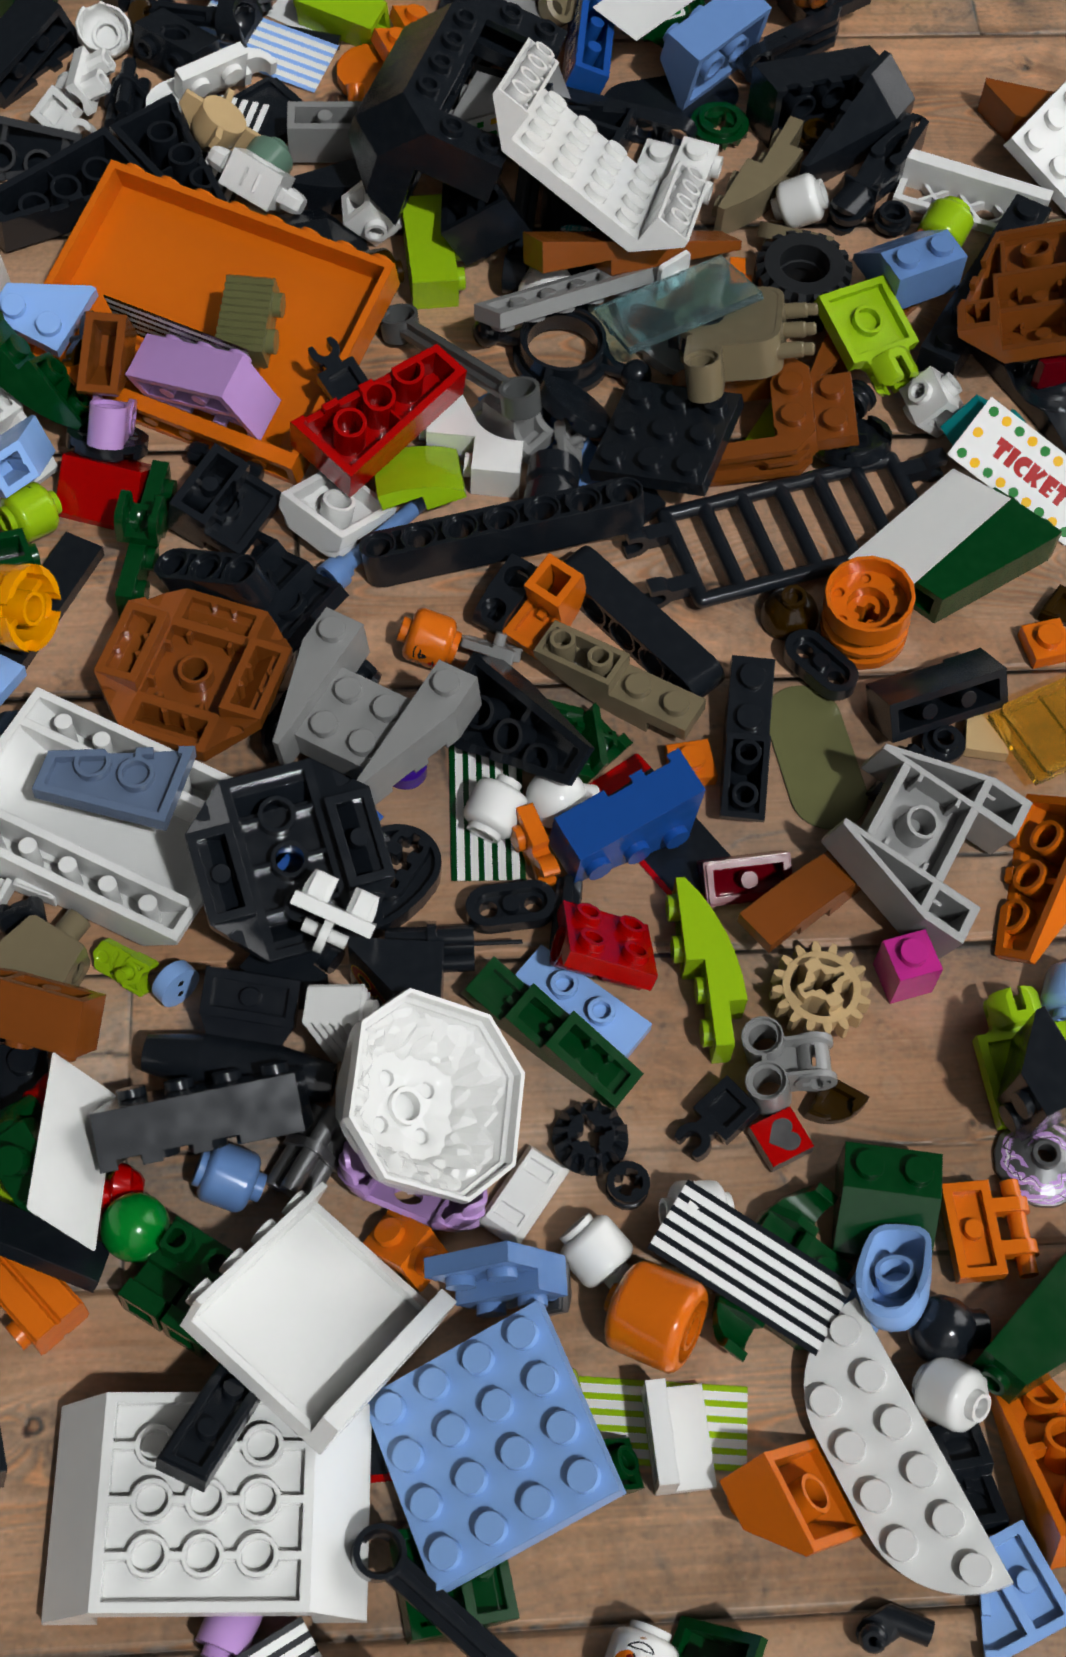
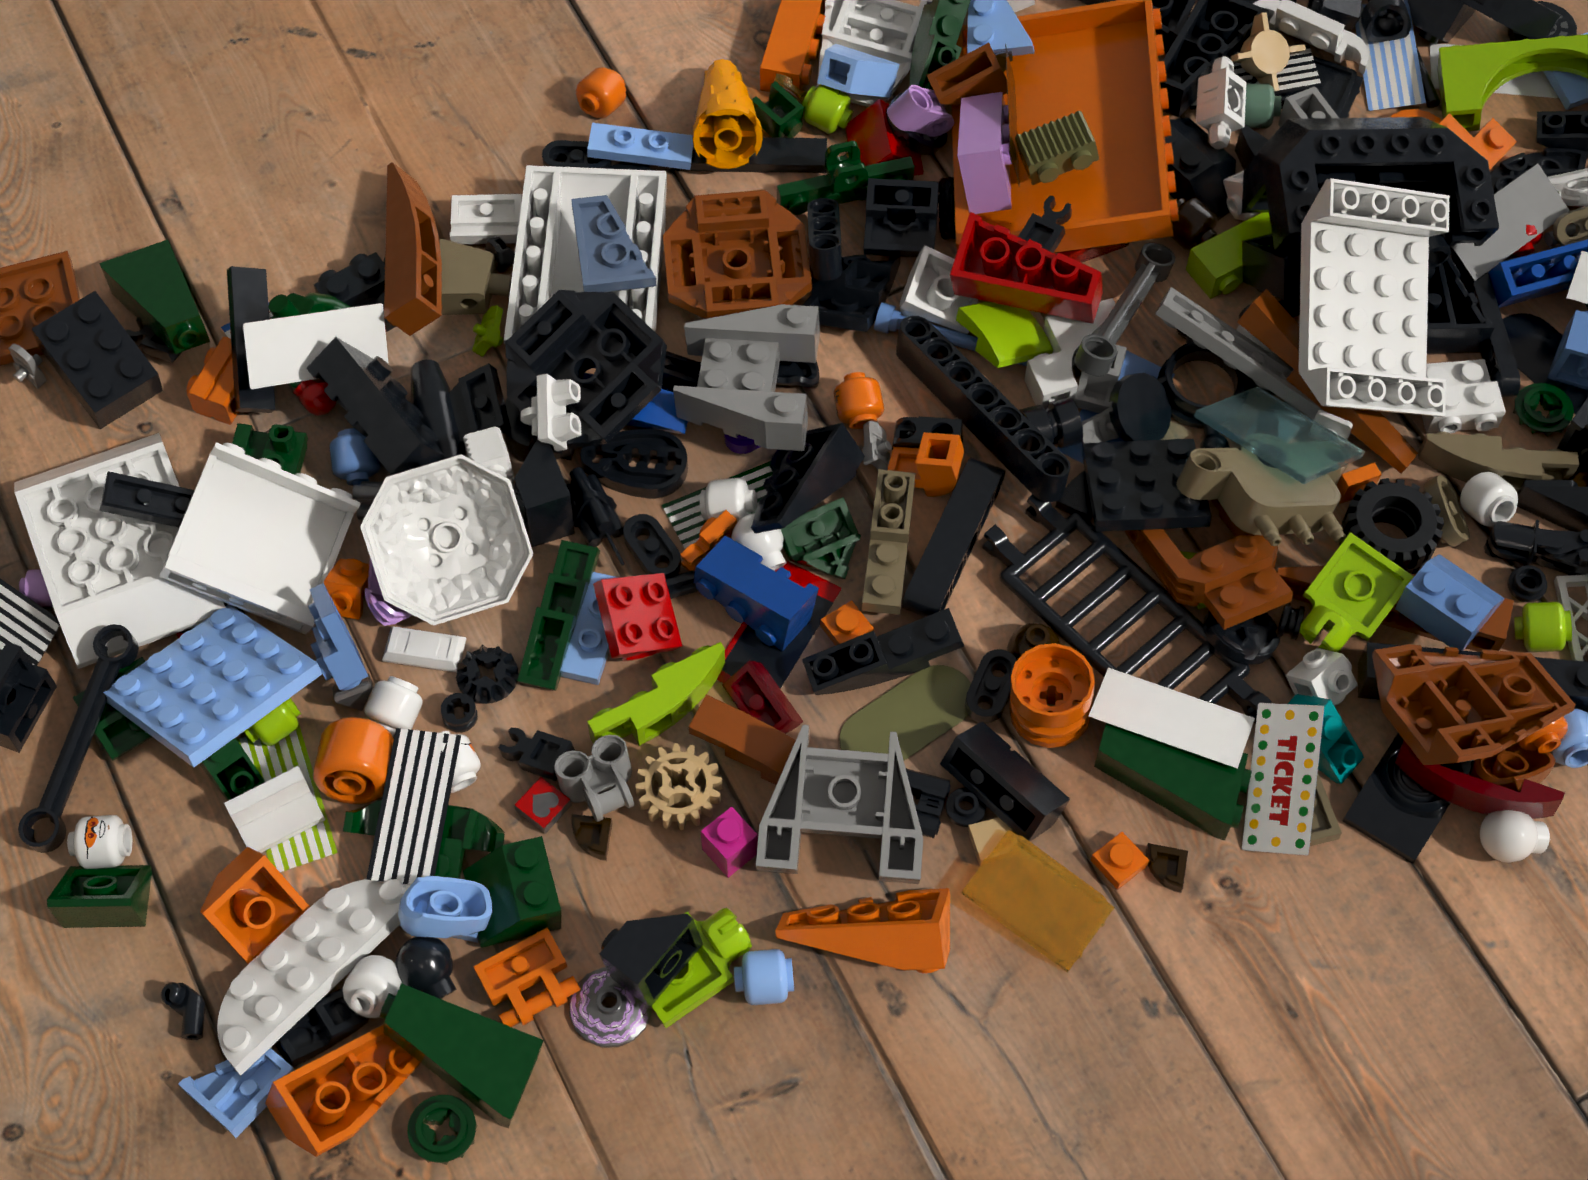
camera: 70 degrees right, 0 degrees up
green piece [100,1192,170,1262] -> none
light blue tile [152,960,199,1007] -> none

